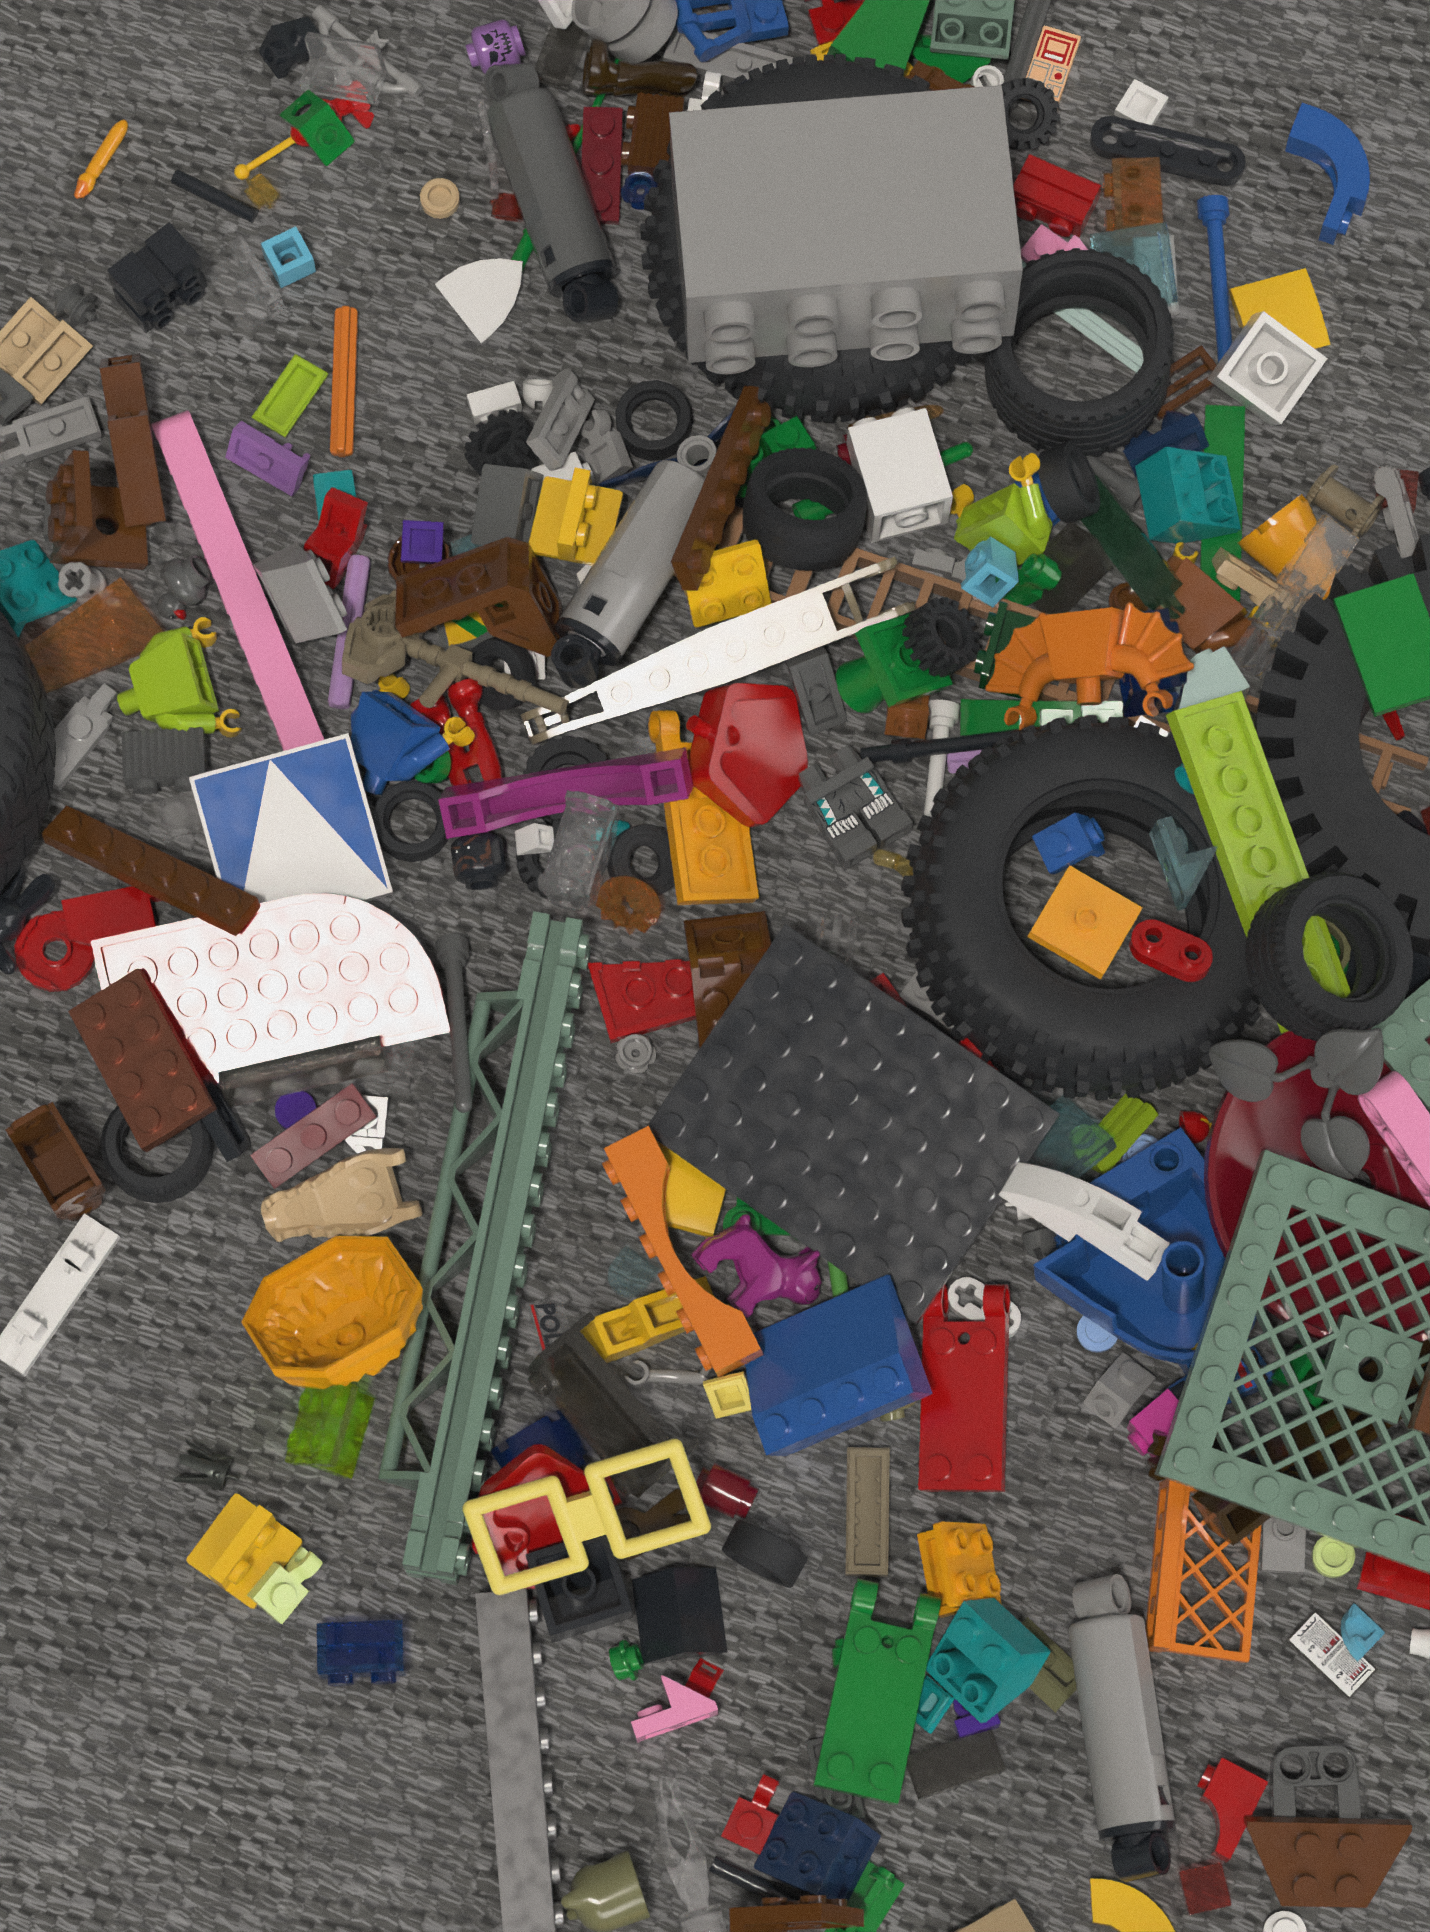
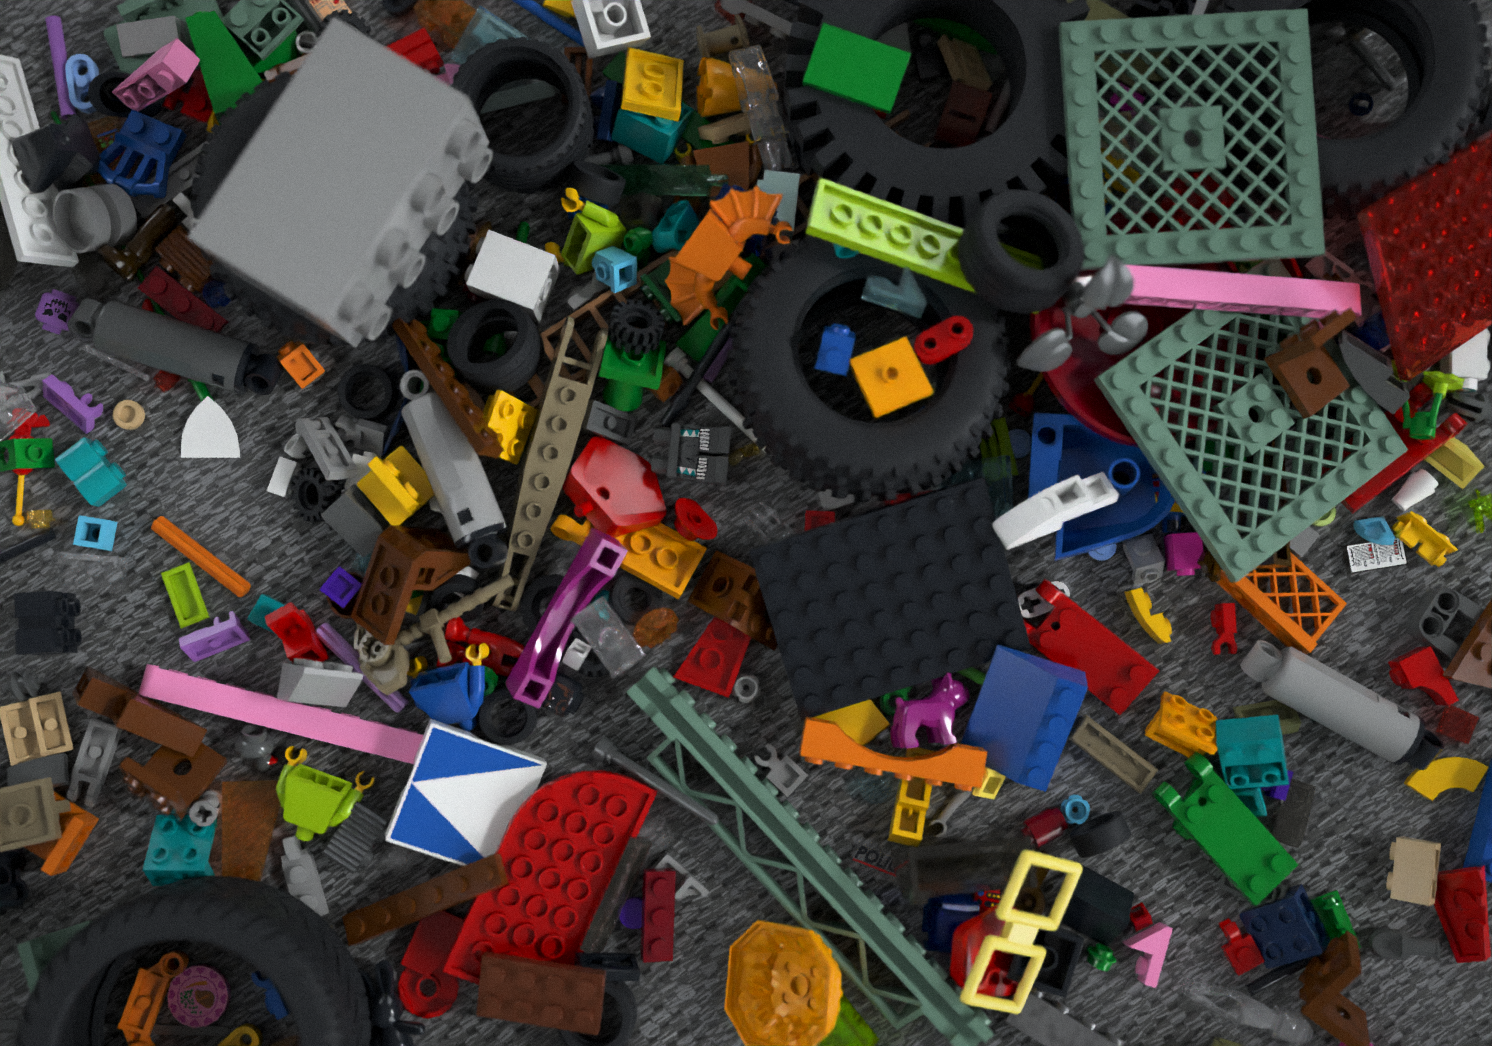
camera: 60 degrees left, 10 degrees up
tan animal [261,1148,423,1242] -> none
none -> medium lavender plate [42,374,103,434]
none -> teal brick [55,437,127,507]
none -> orange bracket [276,341,325,389]
none -> yellow tile [620,47,684,122]
none -> teal piece [652,200,700,253]
none -> red piece [674,498,718,541]
none -> light grey plate [754,743,808,797]
none -> medium azure plate [1060,795,1090,824]
none -> yellow slope [1124,587,1172,644]
none -> red plate [1210,603,1237,655]
none -> yellow hinge [1391,511,1458,567]

